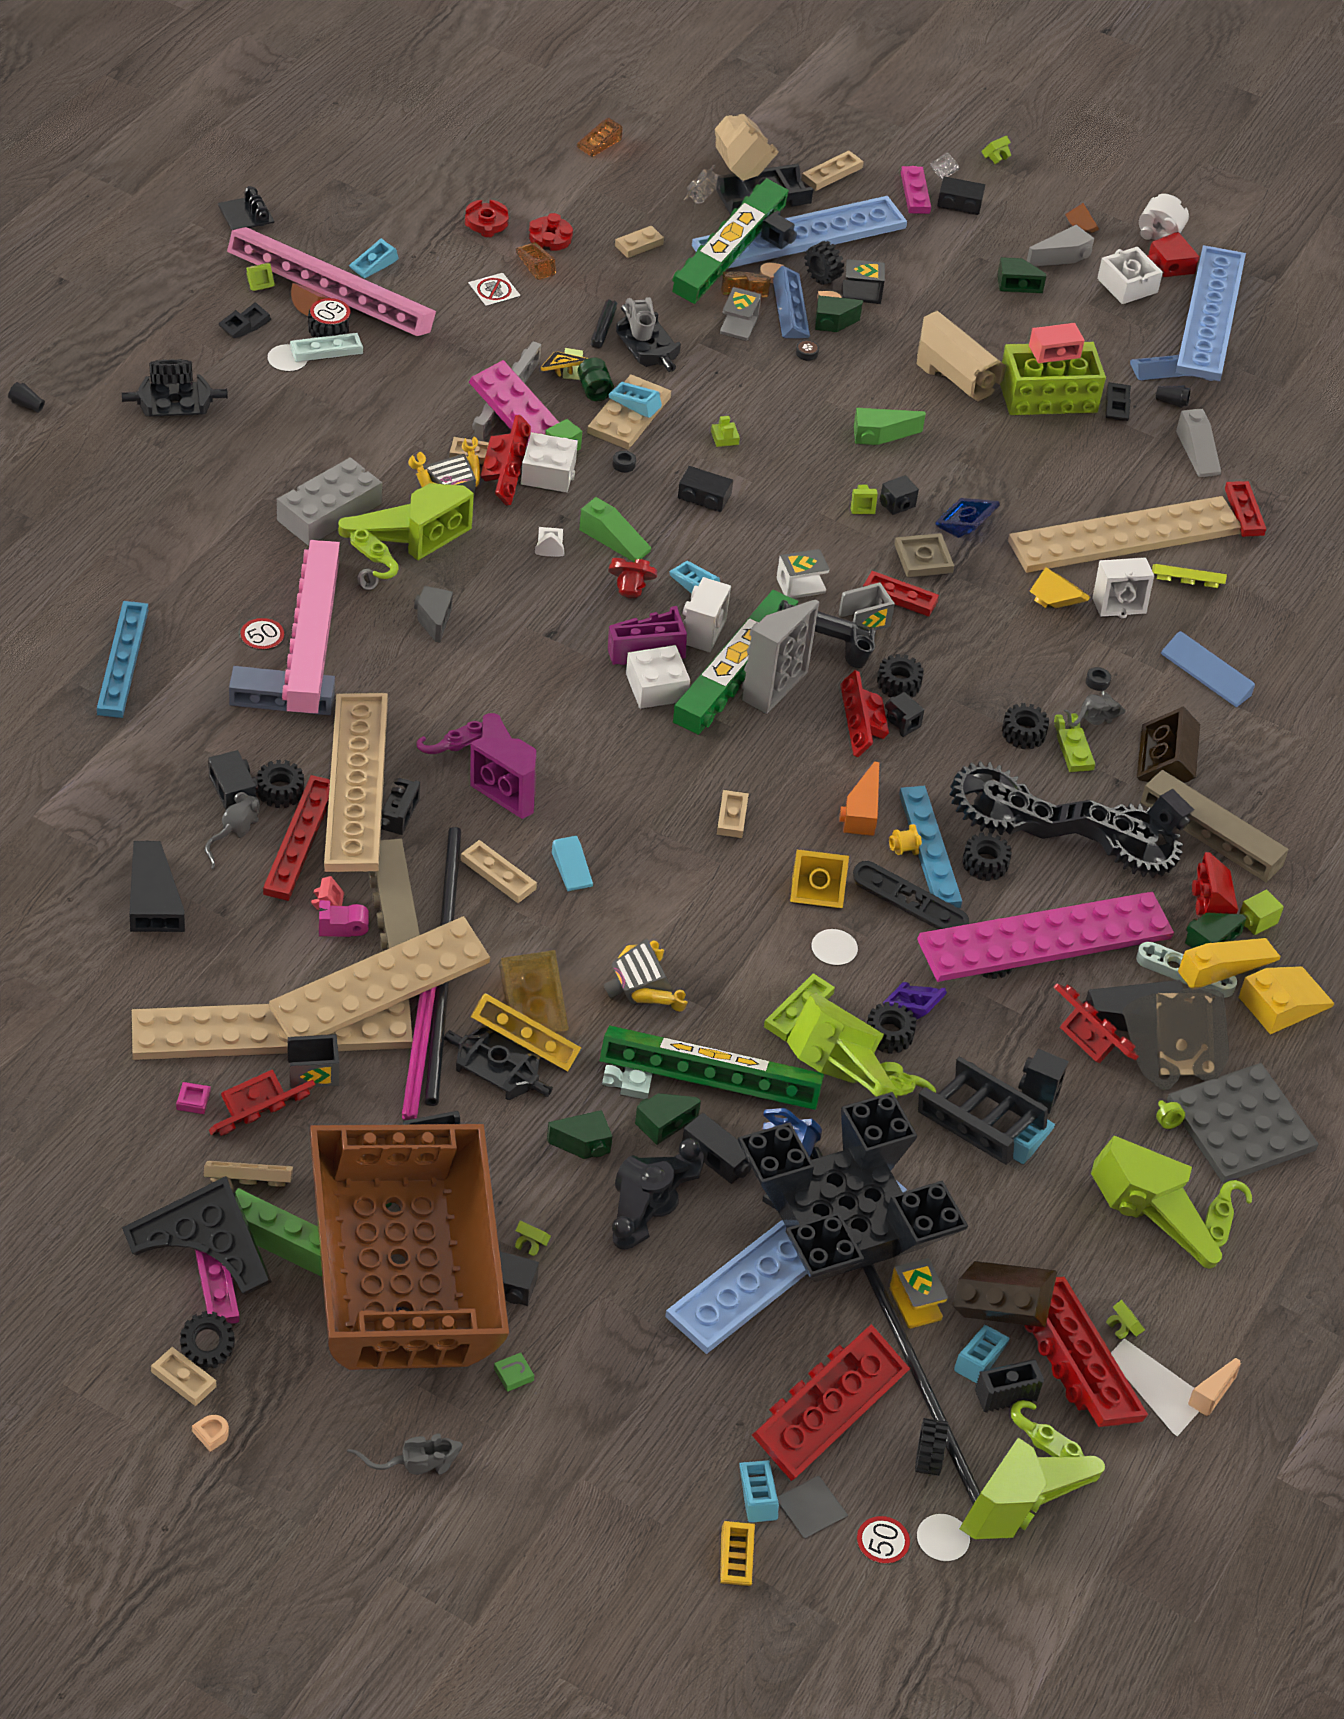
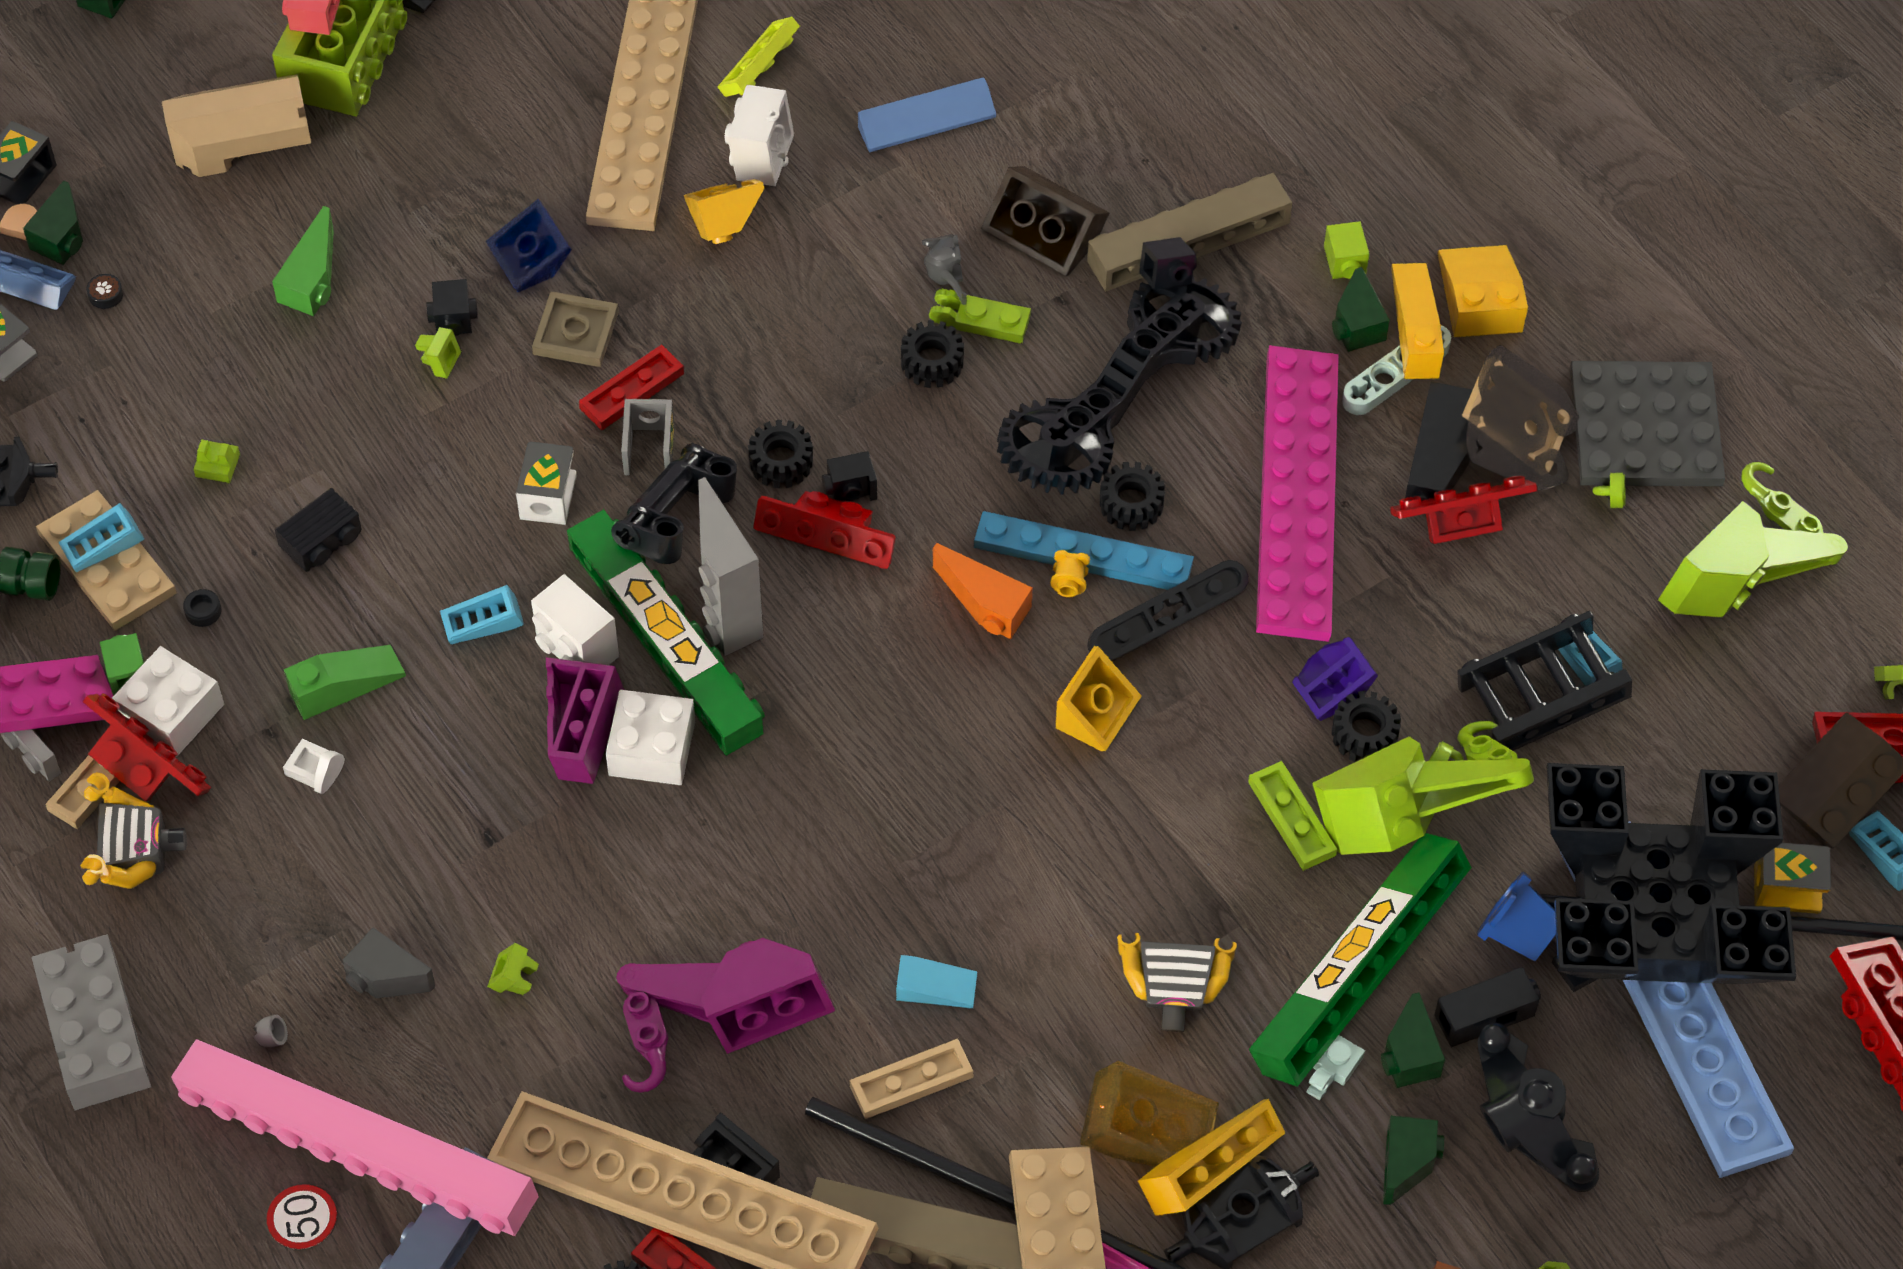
camera: 60 degrees left, 10 degrees up
lime slope [338,483,474,579] -> none
red plate [608,558,657,598] -> none
tan plate [717,790,749,838] -> none
white sticker [812,929,858,965] -> none
black brick [1018,1049,1069,1114] -> none
black tile [1085,667,1111,691] -> none
red slope [1192,852,1238,917] -> none
none -> lime tile [487,943,539,995]

